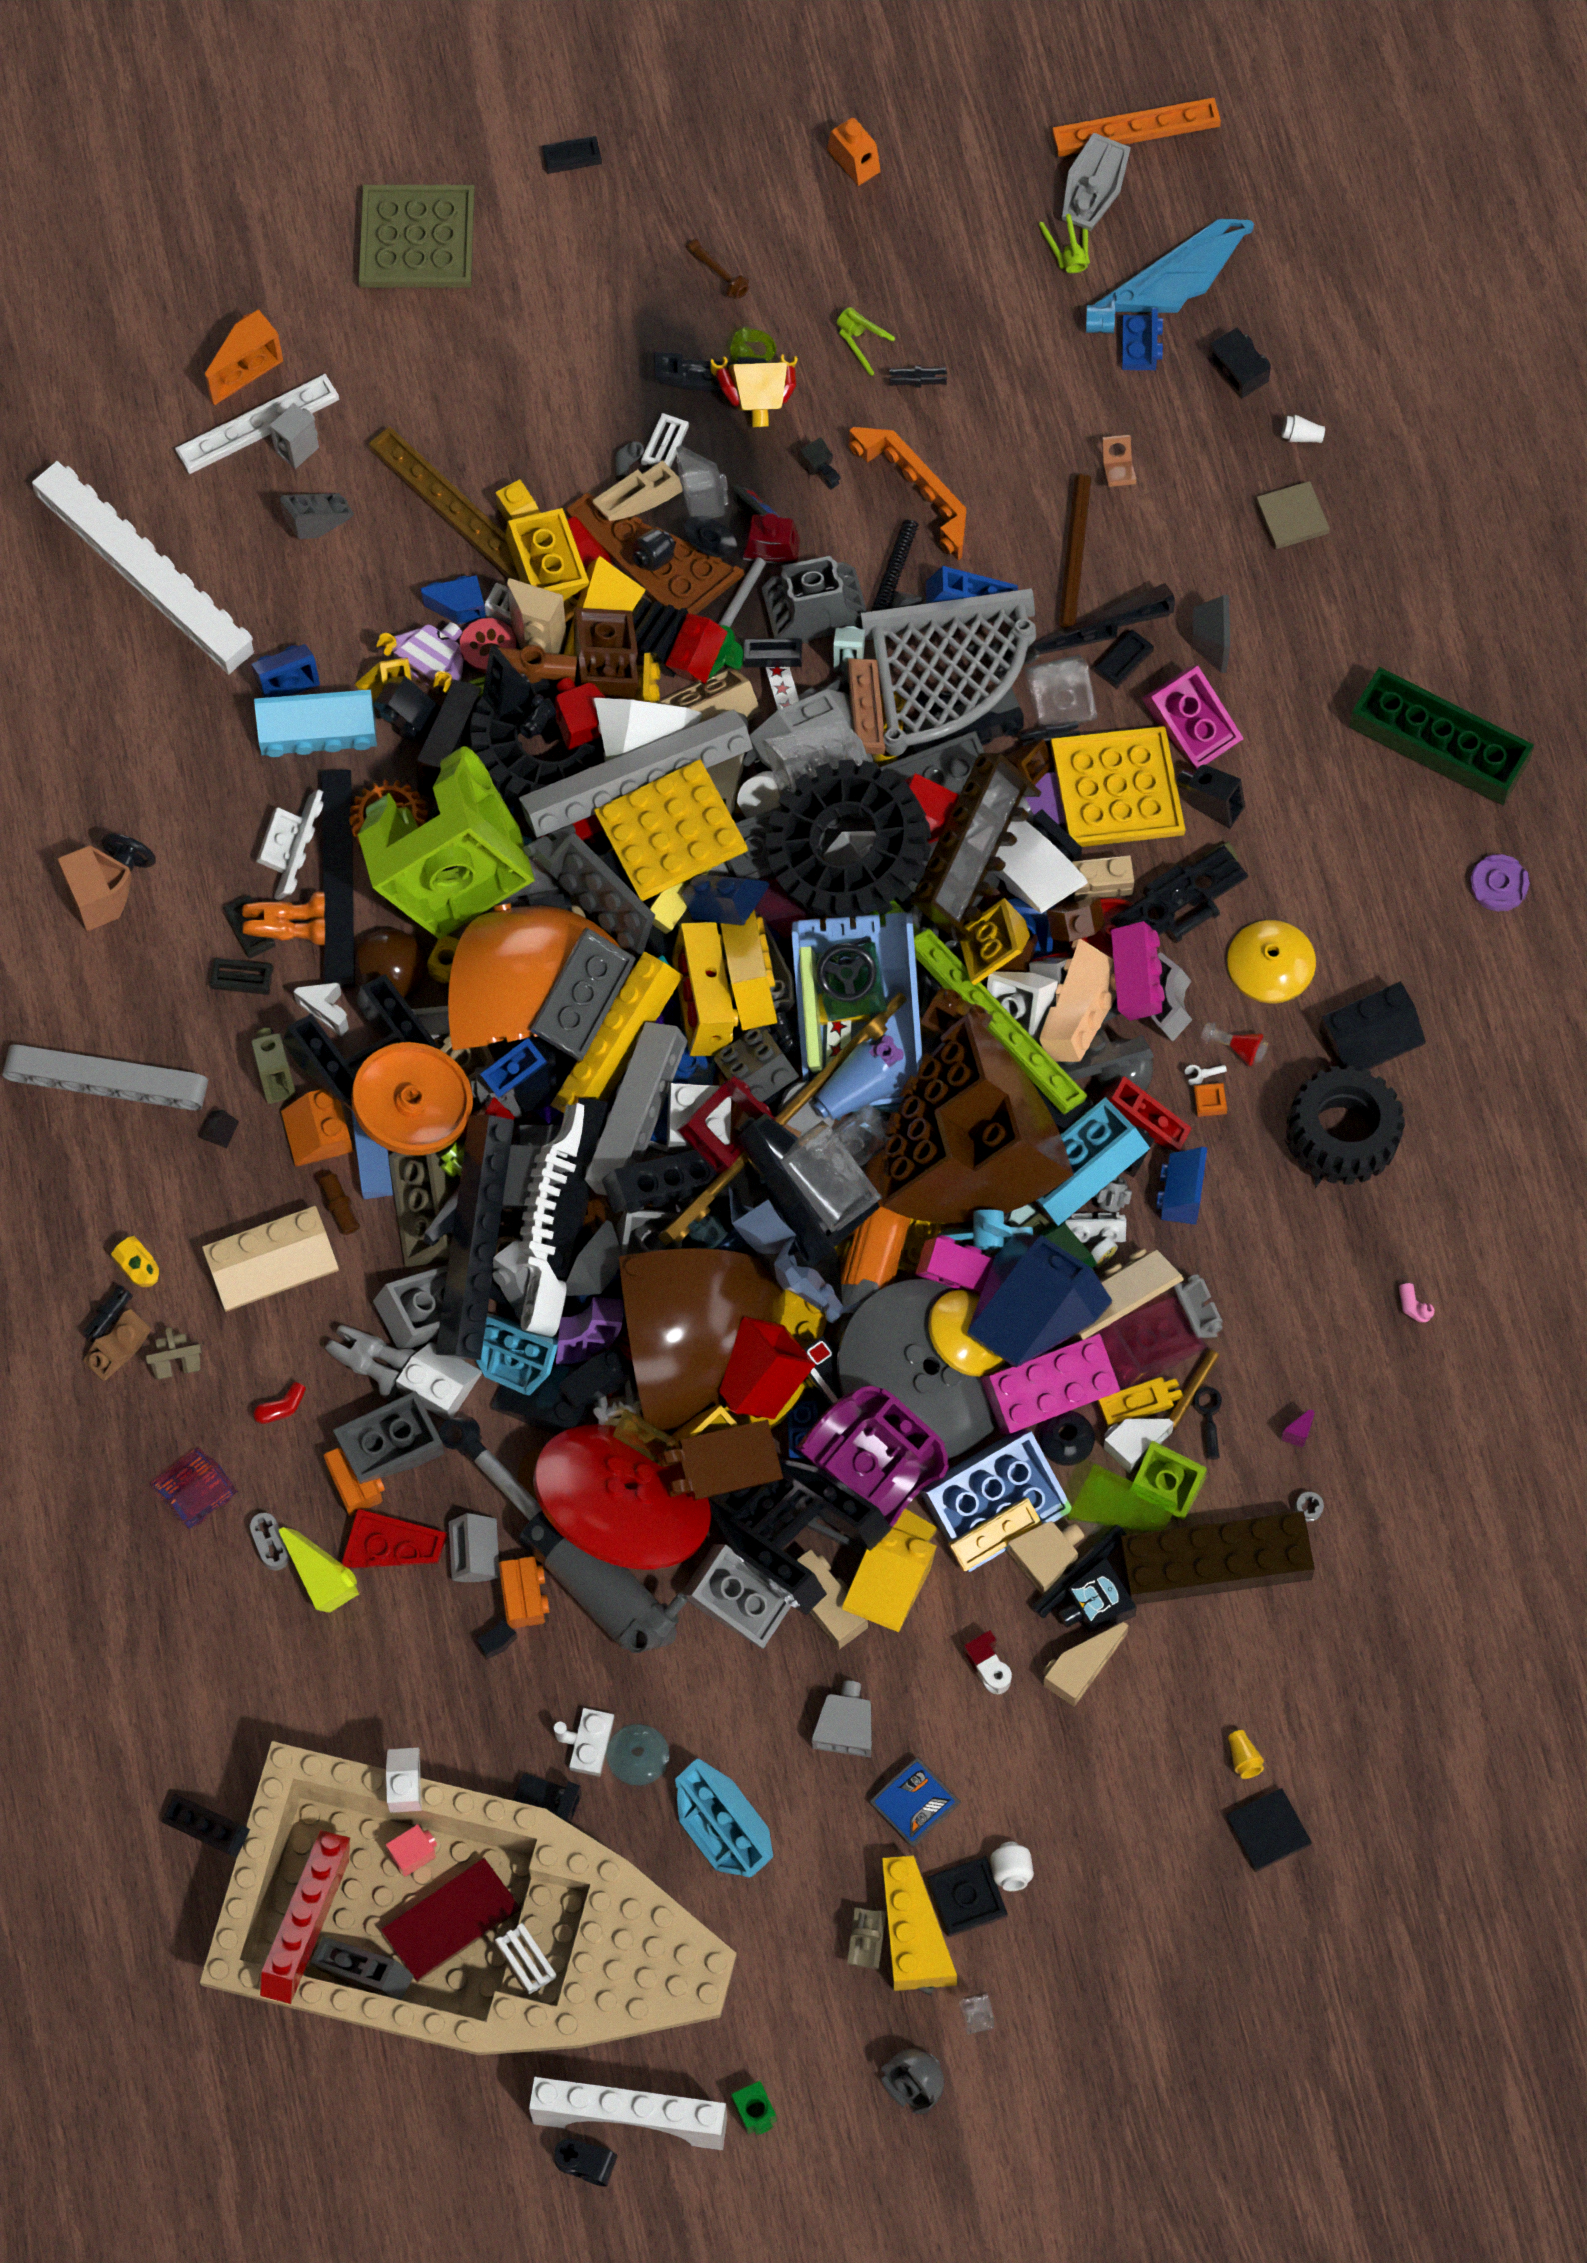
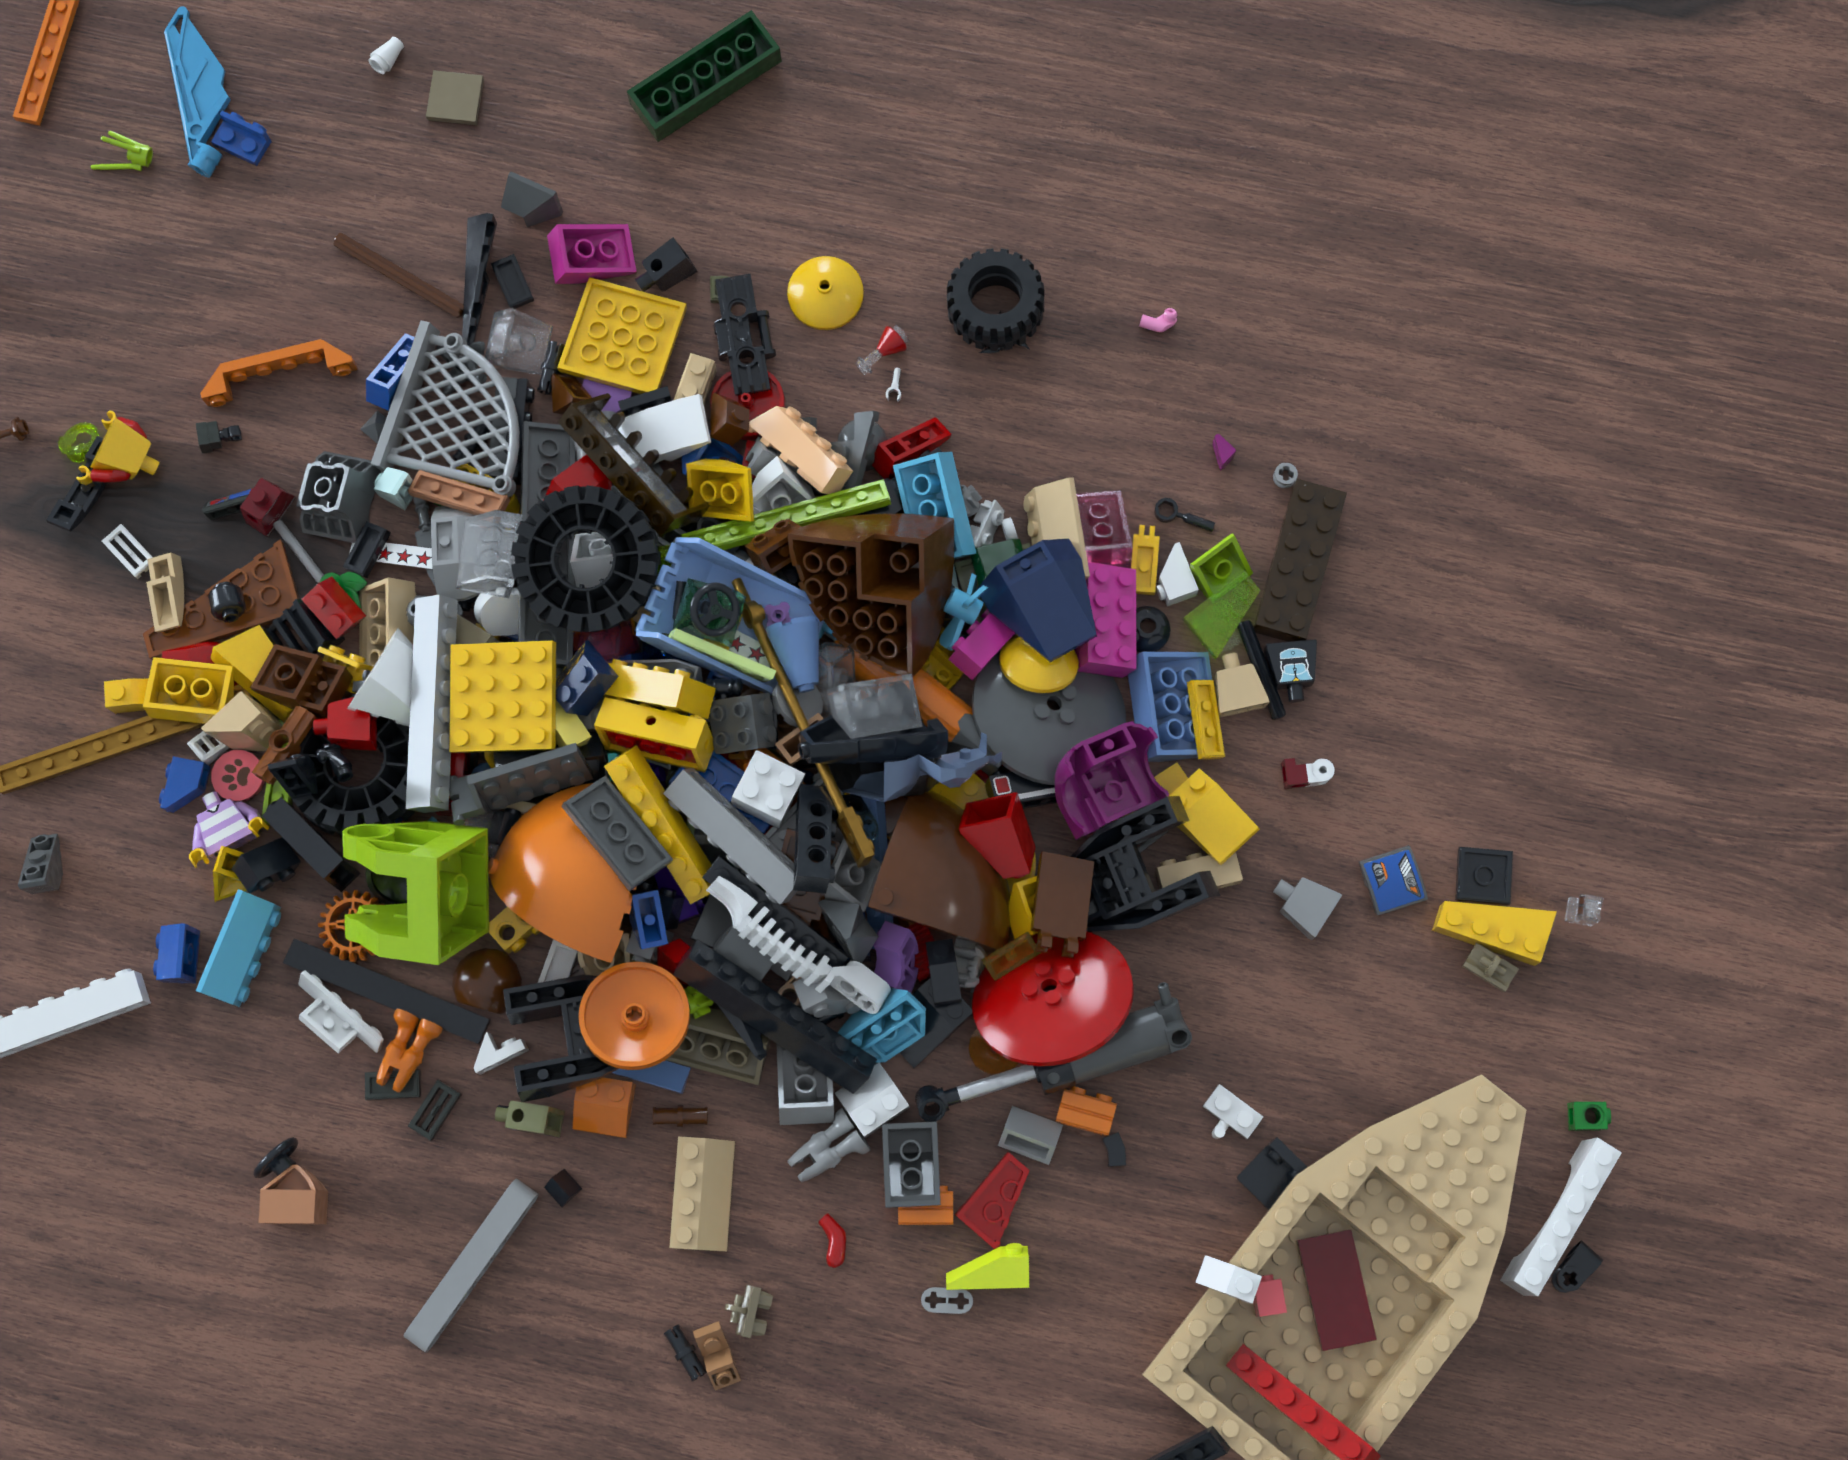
camera: 65 degrees left, 10 degrees up
yellow rock [111,1236,159,1287] -> none
clear pink slope [149,1447,238,1529] -> none
dark grey slope [309,1936,414,2000] -> none
white tile [495,1923,556,1994] -> none
clear light blue dish [607,1724,669,1786] -> none
dark grey arm [615,441,644,481] -> none
medium azure wedge [675,1759,773,1877] -> none
clear slope [676,446,729,519] -> none
dark red window [677,1076,776,1174] -> none
light grey slope [681,1544,791,1649] -> none
black dish [683,516,737,558] -> none
blue slope [787,1400,818,1460] -> none
lime plant [837,307,895,376] -> none
black piece [870,519,919,612] -> none
dark grey cylinder [881,2049,945,2114] -> none
black pin [890,365,947,388] -> none
white head [990,1842,1034,1891] -> none
tan slope [1043,1622,1129,1707] -> none
light grey piece [1062,133,1131,231] -> none
nougat bracket [1102,435,1136,487] -> none
dark pink brick [1111,921,1165,1021] -> none
light grey brick [1151,952,1192,1041] -> none
blue slope [1156,1147,1207,1225] -> none
pearl gold bar [1168,1349,1220,1431] -> none
light grey hinge [1174,1274,1223,1338] -> none
orange tile [1193,1083,1227,1117] -> none
black brick [1208,327,1271,399] -> none
black tile [1226,1788,1312,1872] -> none
yellow cone [1228,1730,1264,1779] -> none
black slope [1319,981,1426,1072] -> none
medium lavender tile [1470,854,1529,912] -> none

